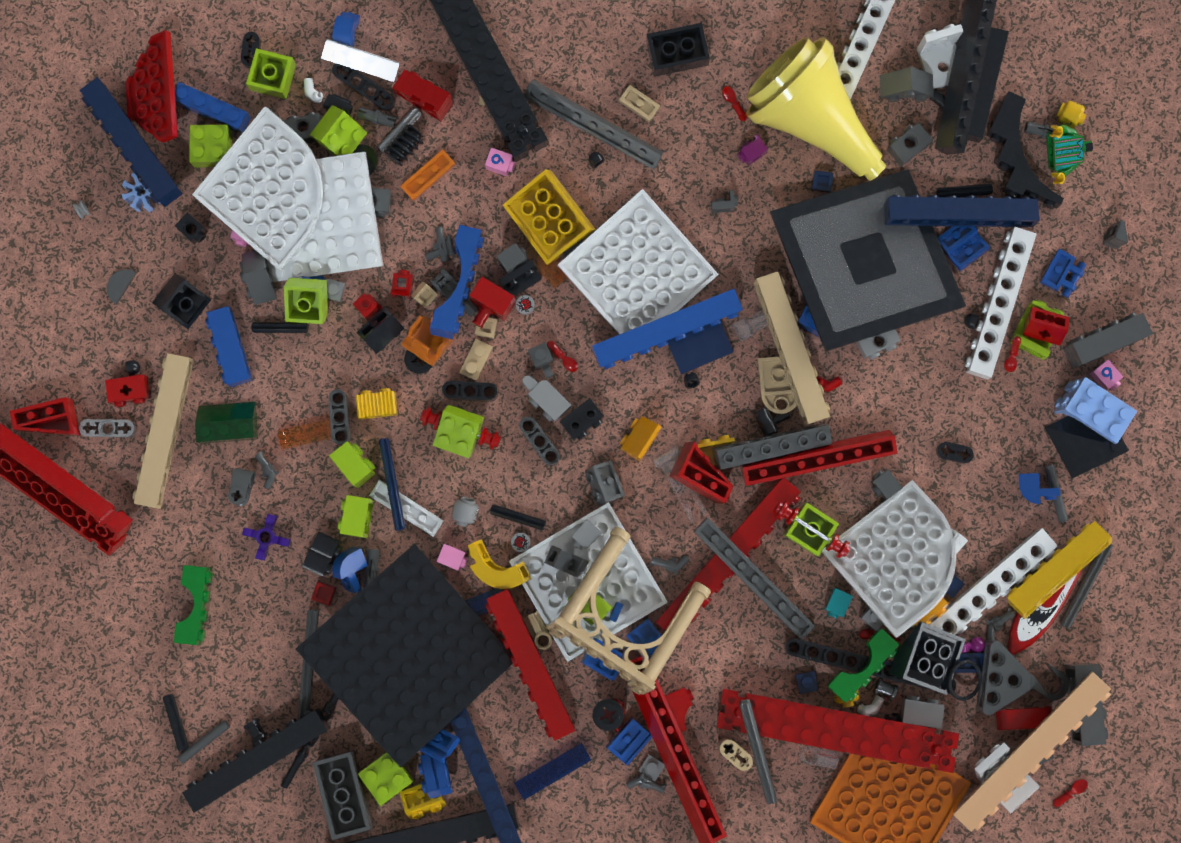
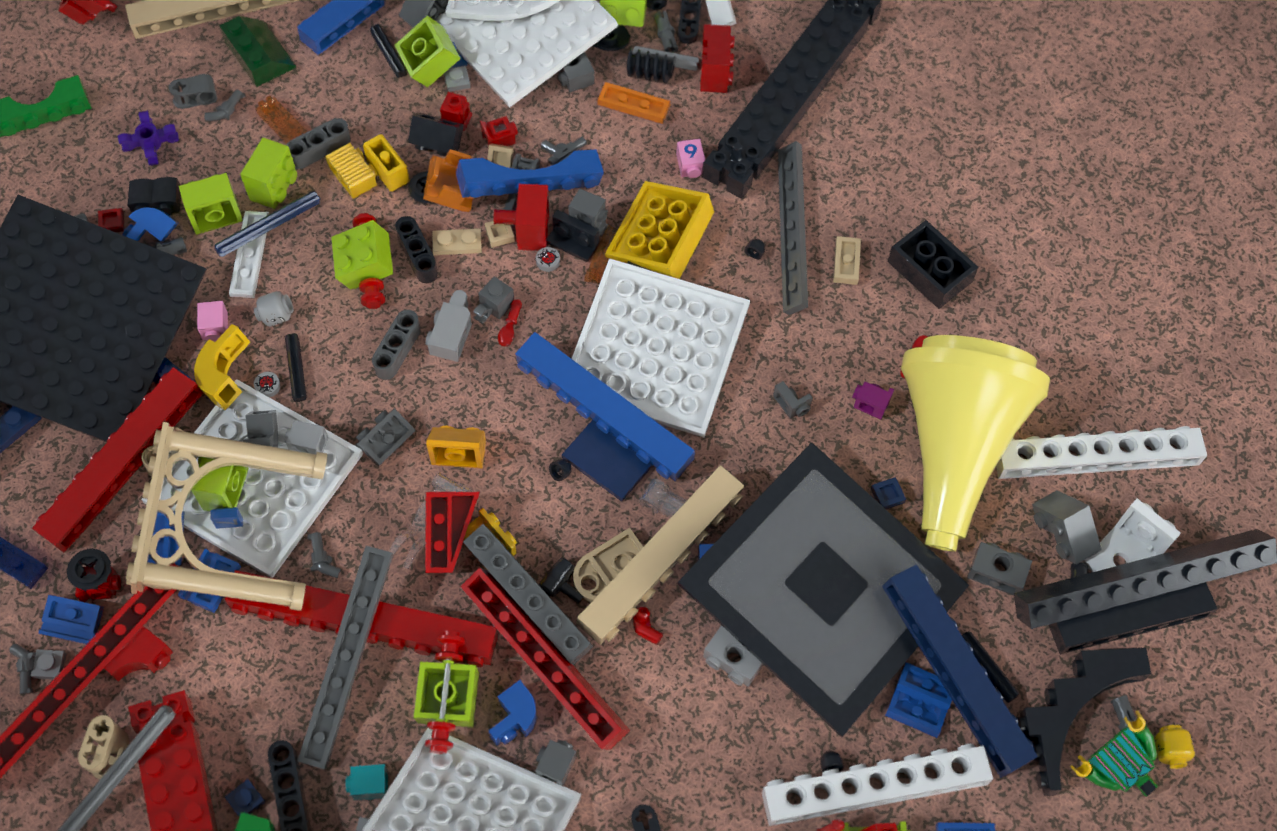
camera: 55 degrees right, 20 degrees down
black brick [560,398,604,441] -> none
none -> yellow brick [363,134,410,192]
none -> blue brick [489,680,537,746]

